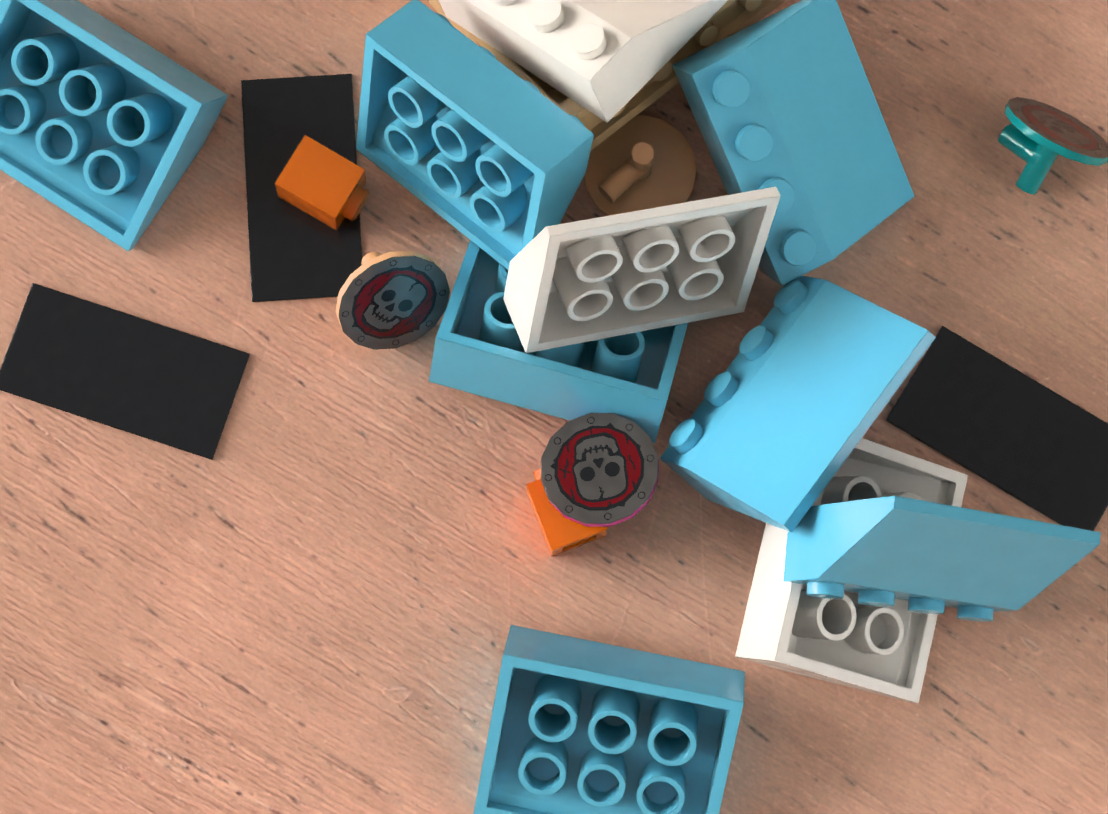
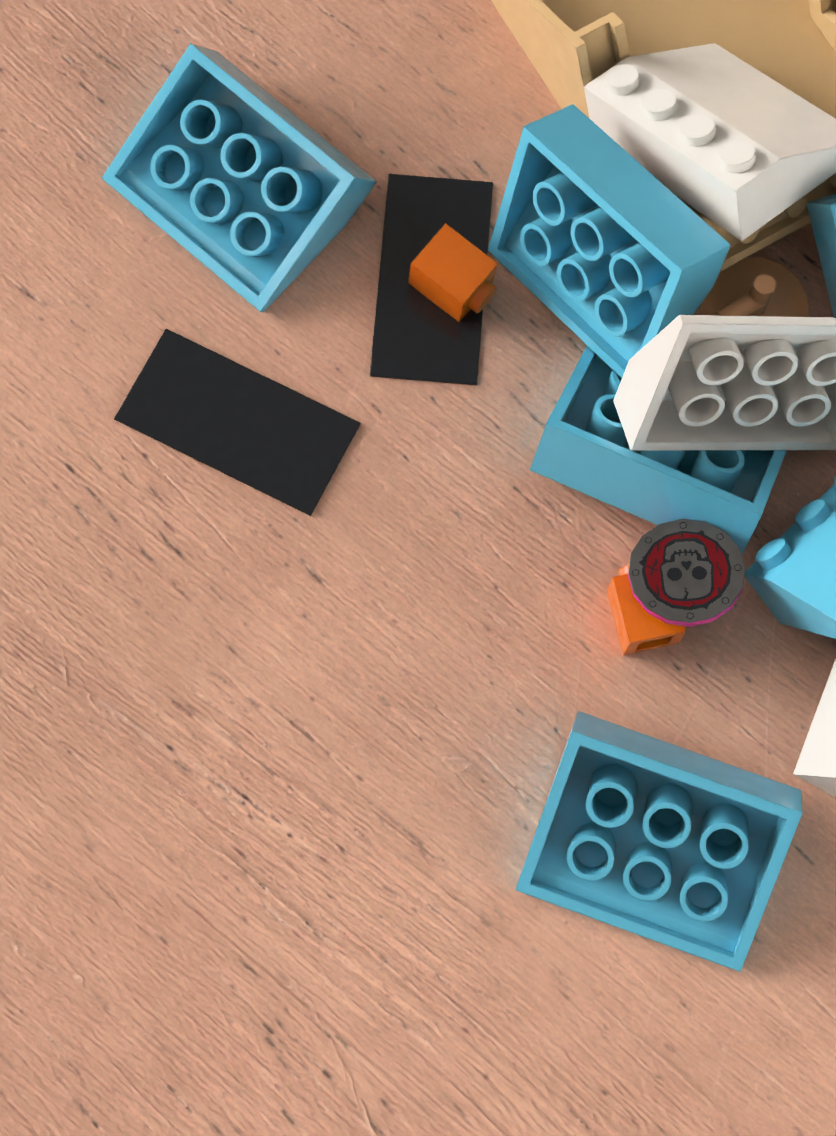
camera: 10 degrees right, 5 degrees down
shield [336,251,450,350] -> none

